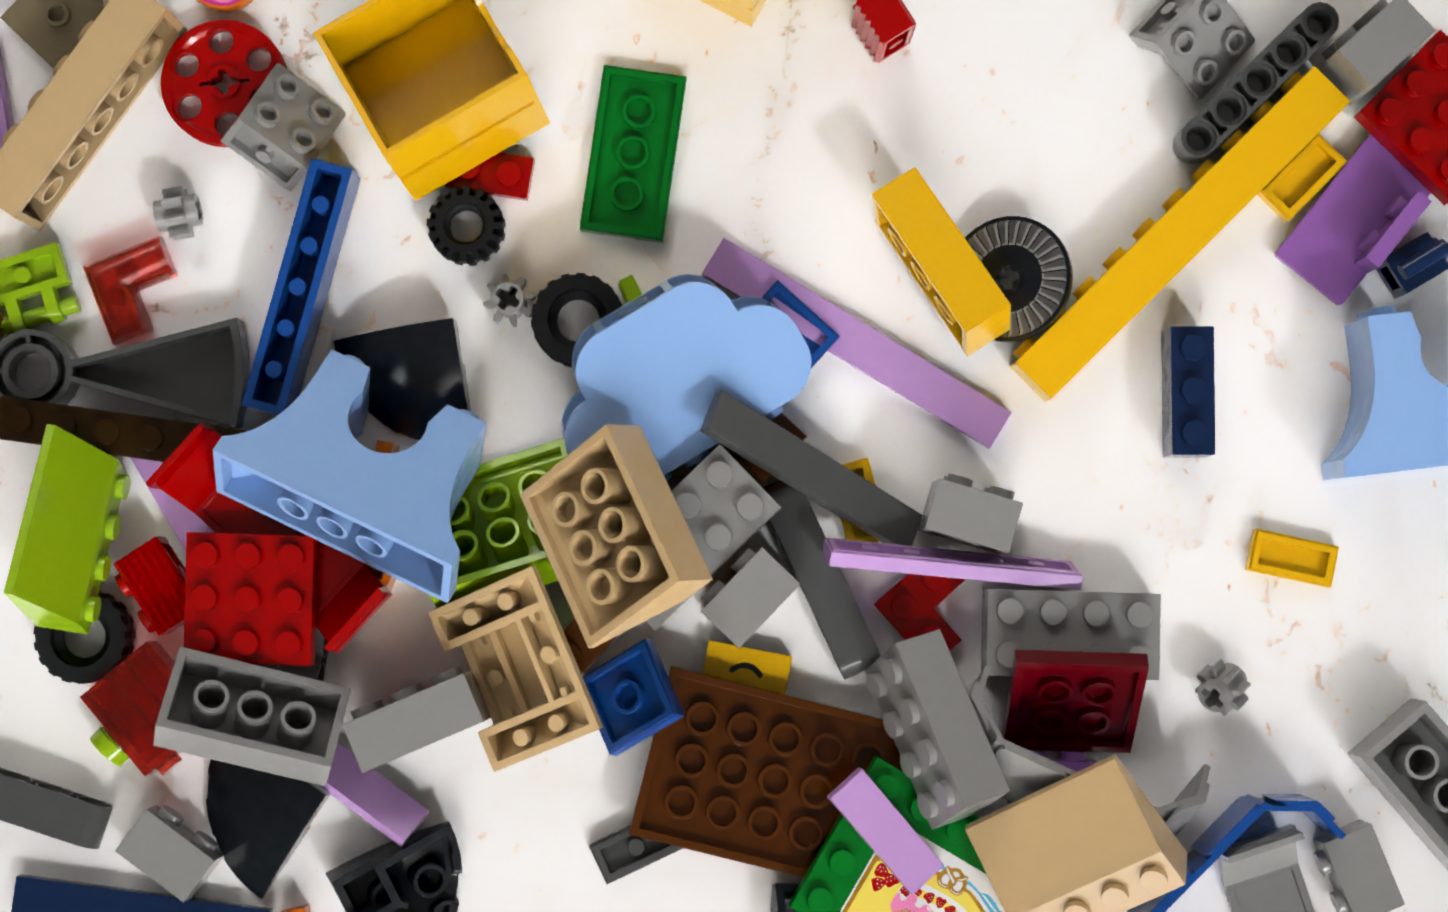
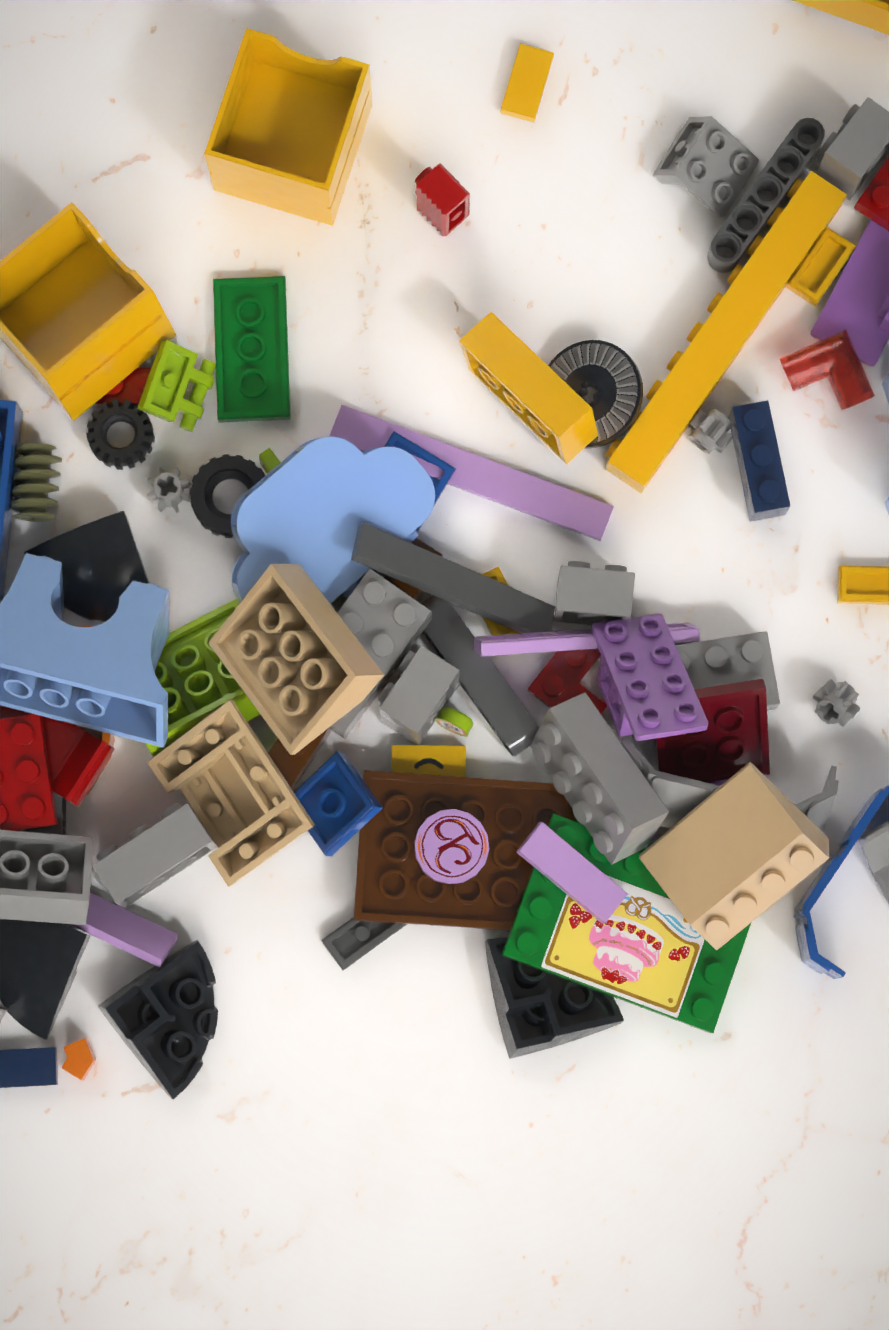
camera: 15 degrees left, 5 degrees down
none -> olive piece [10,443,62,522]
none -> lime plate [137,340,216,432]
none -> lavender tile [414,809,489,884]
none -> lime tile [435,706,474,737]
none -> medium lavender bracket [591,613,708,741]
none -> light grey gear [688,408,733,454]
none -> clear red brick [779,329,875,411]

